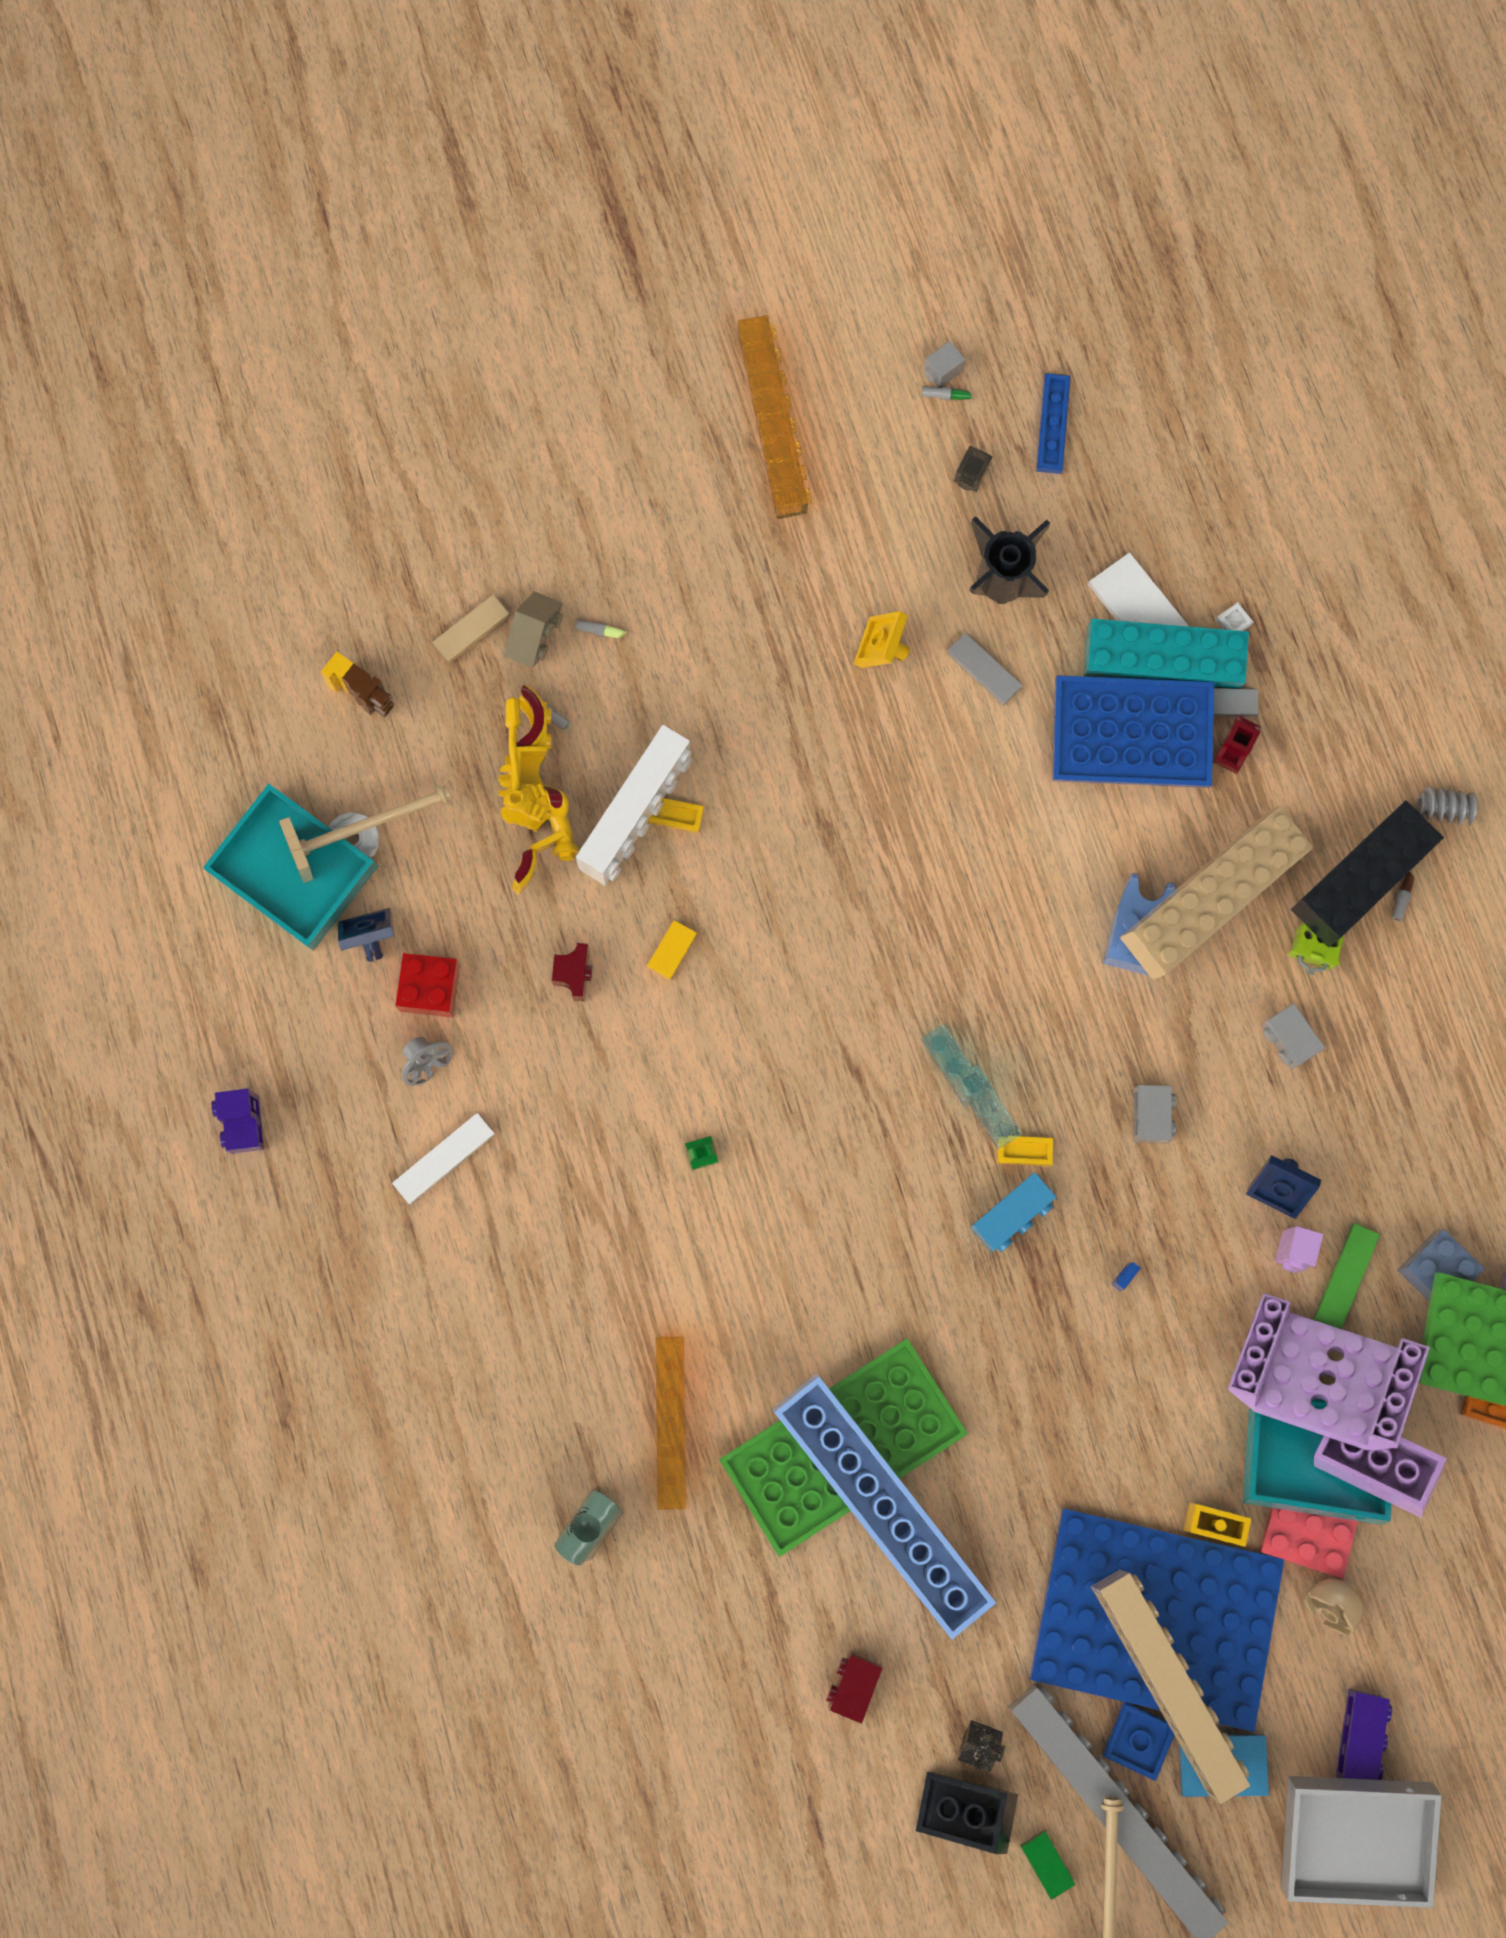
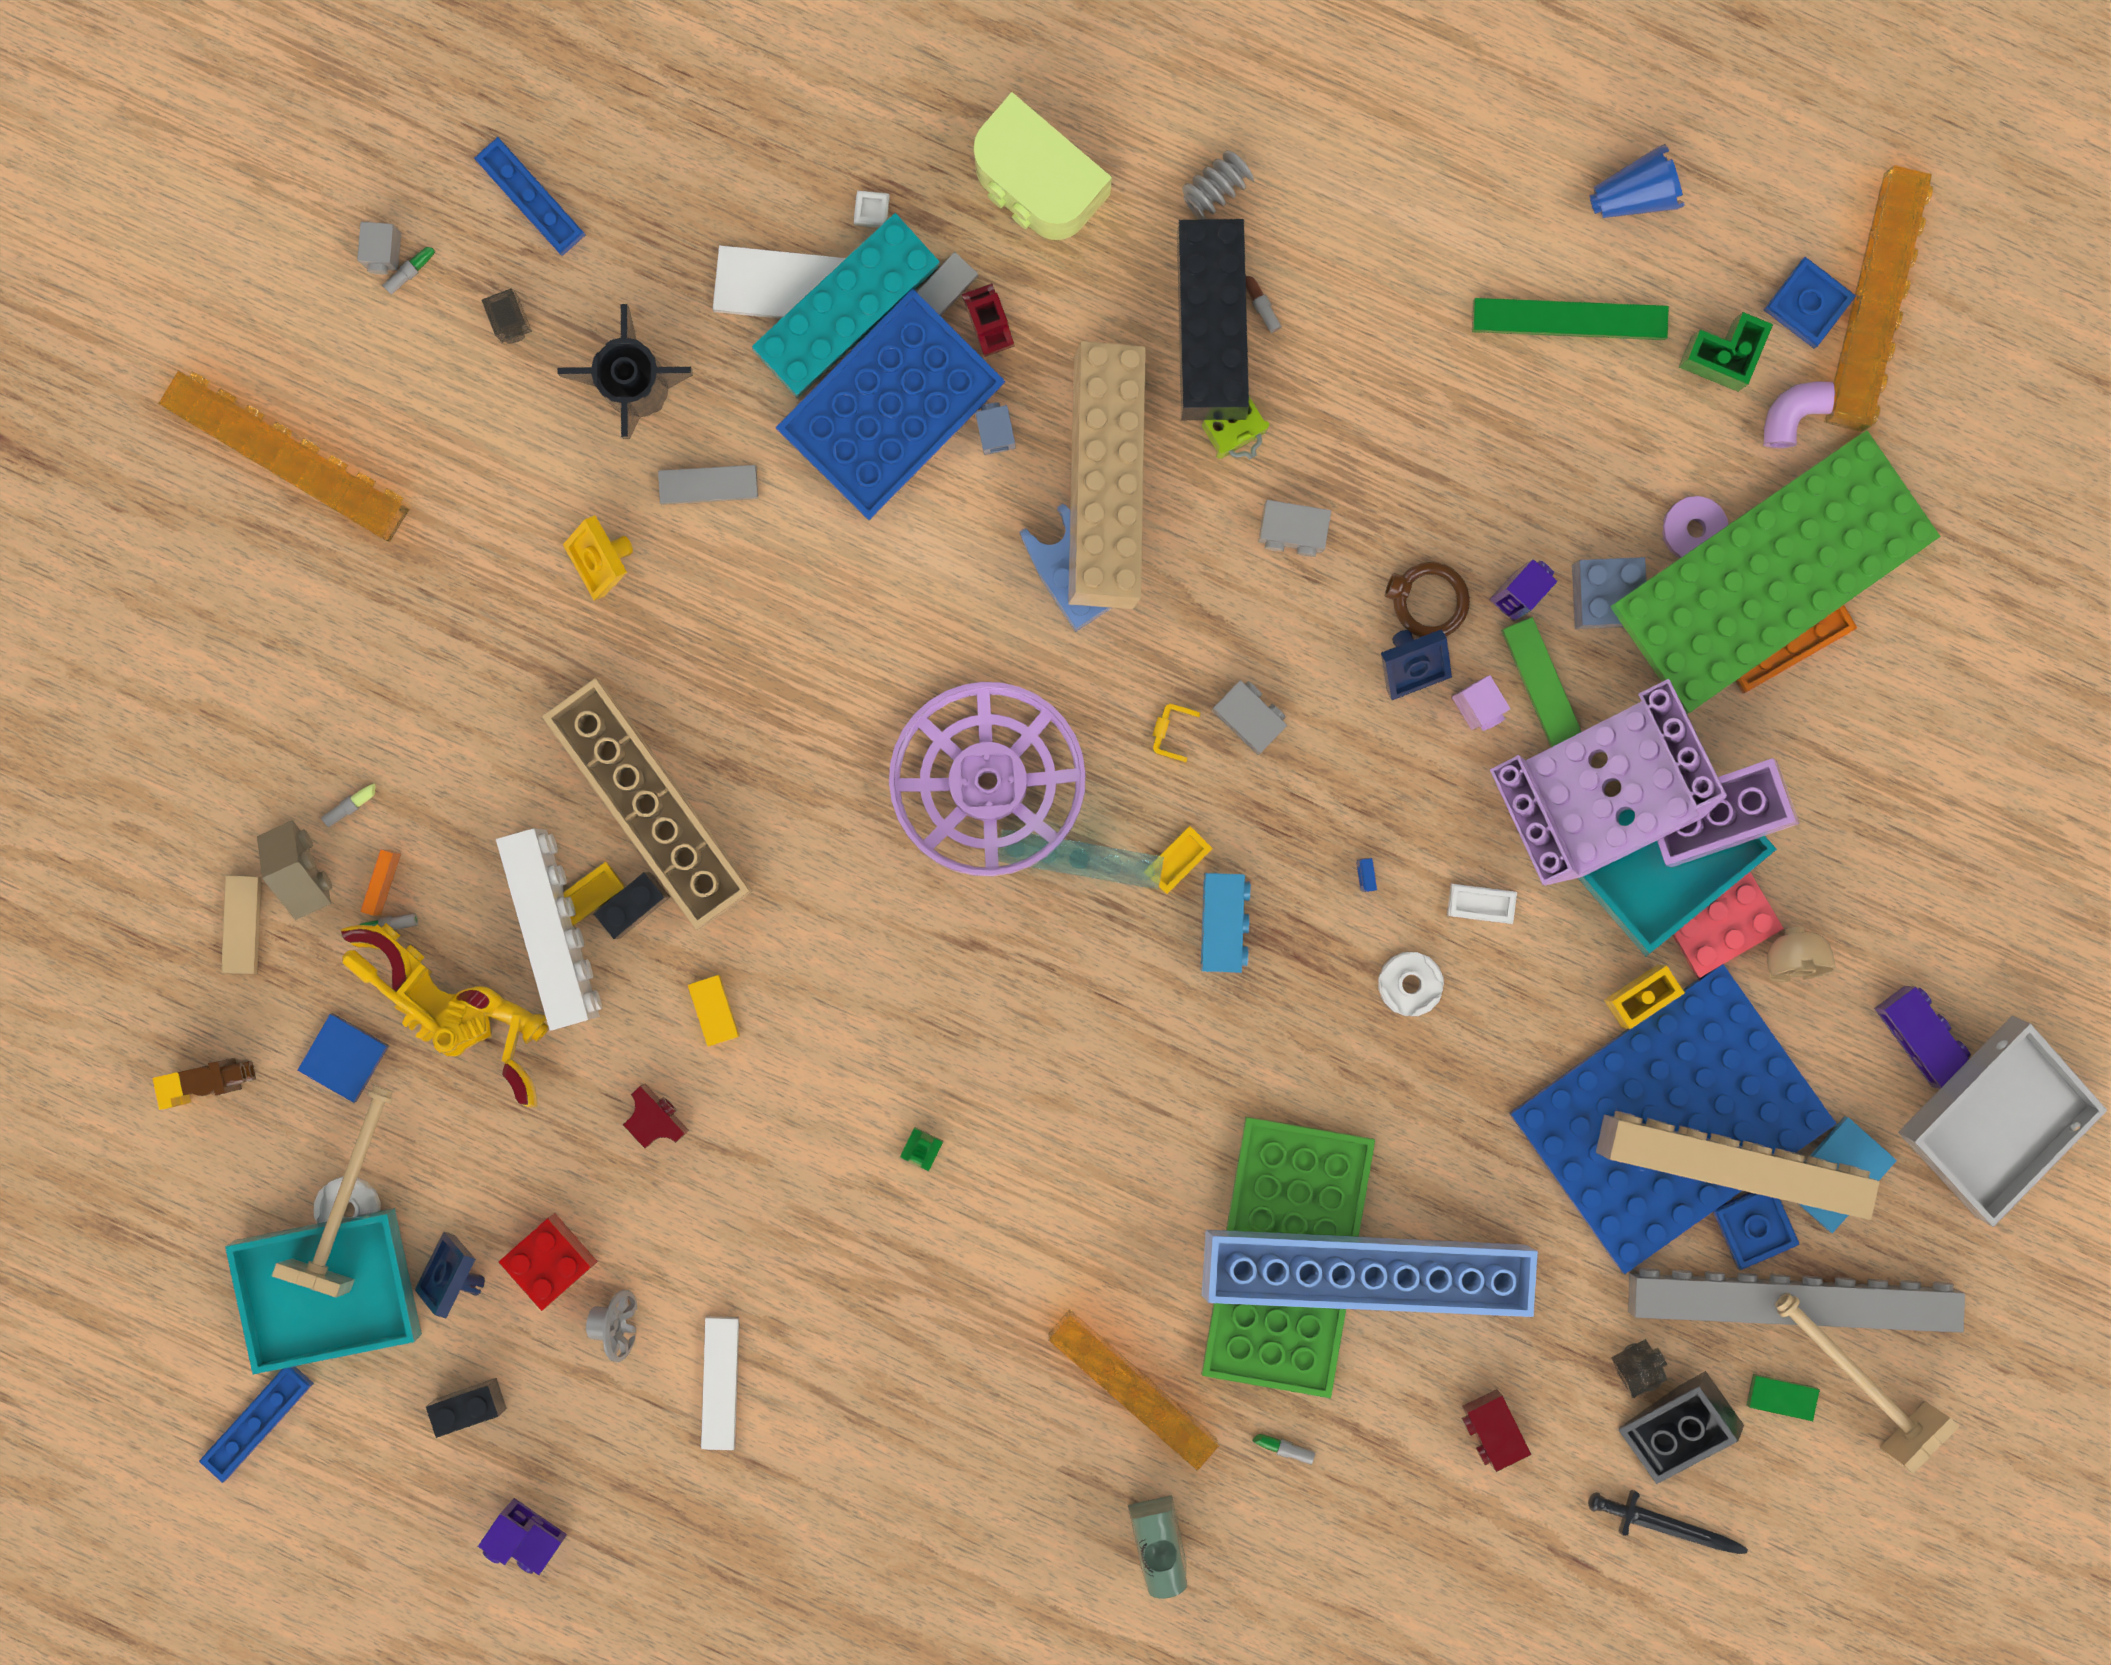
camera: 50 degrees left, 10 degrees up
none -> blue tile [199,1366,314,1483]
none -> blue tile [297,1013,389,1103]
none -> orange tile [360,849,401,916]
none -> black brick [426,1378,507,1438]
none -> tan brick [542,678,753,930]
none -> black brick [593,872,670,939]
none -> lavender dish [889,682,1085,876]
none -> yellowish green brick [974,92,1112,240]
none -> sand blue brick [975,402,1016,455]
none -> yellow piece [1152,704,1201,763]
none -> light grey piece [1252,1434,1315,1465]
none -> white tile [1378,952,1444,1016]
none -> reddish brown piece [1384,562,1470,637]
none -> white tile [1447,884,1517,924]
none -> dark purple brick [1489,559,1558,621]
none -> black sword [1588,1490,1748,1554]

